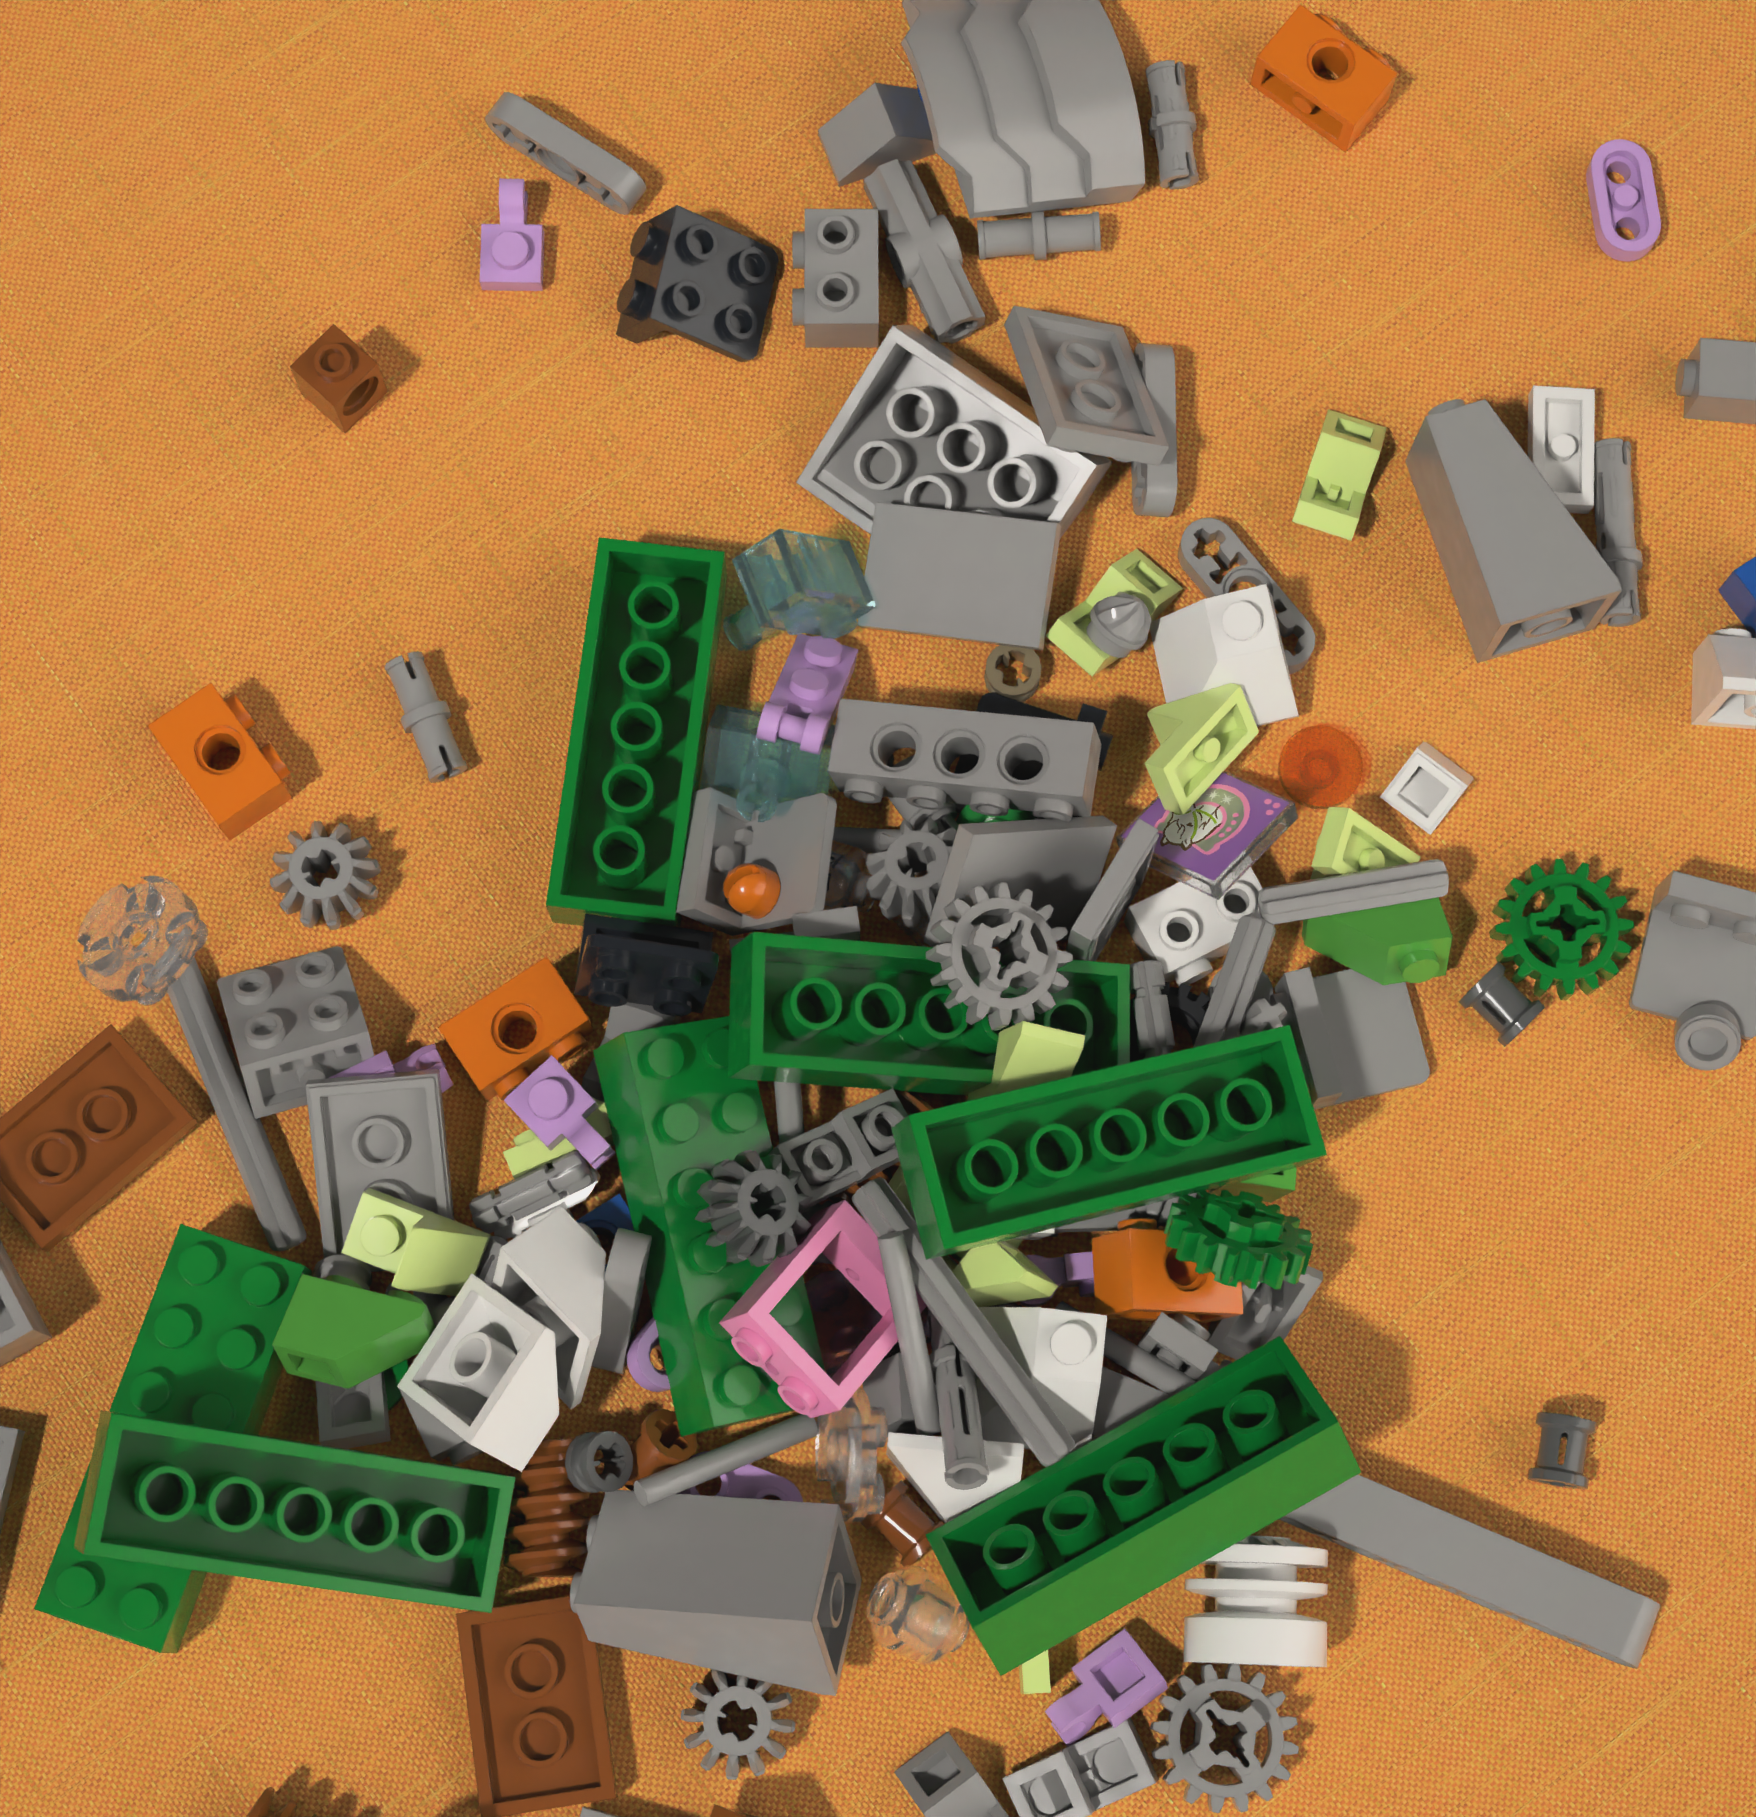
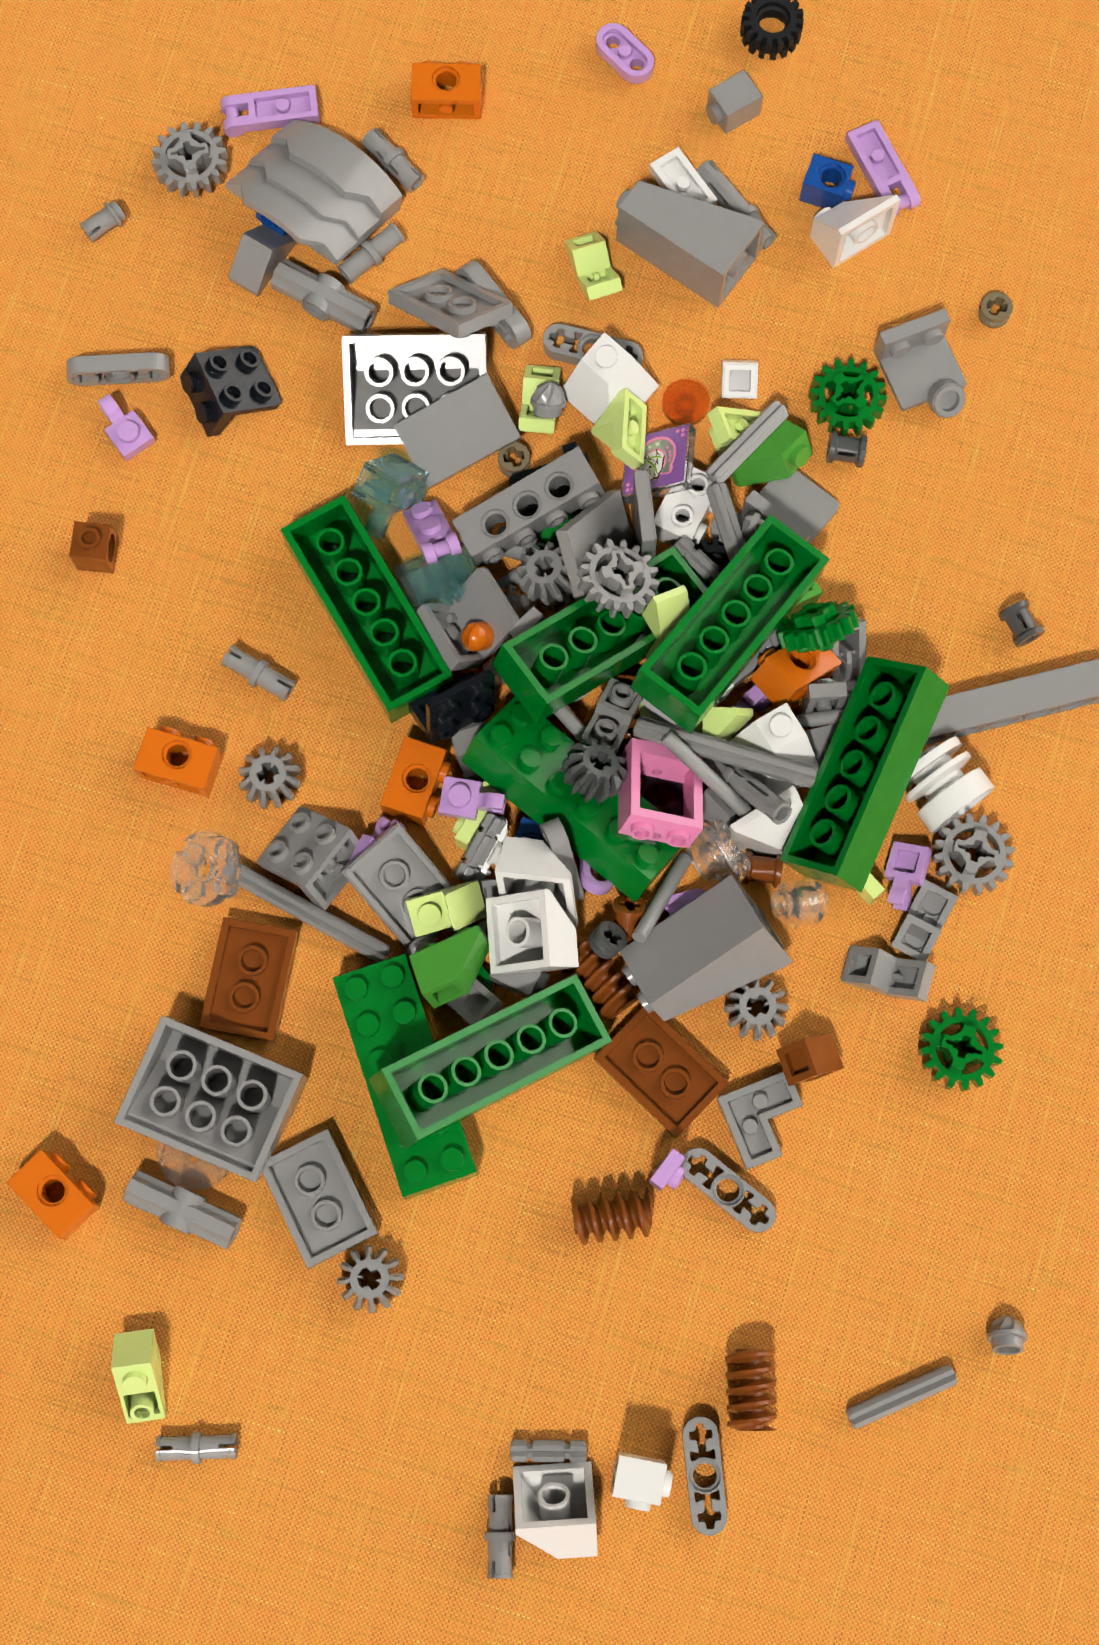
camera: 35 degrees left, 0 degrees up
light grey brick [792,209,879,348] -> none

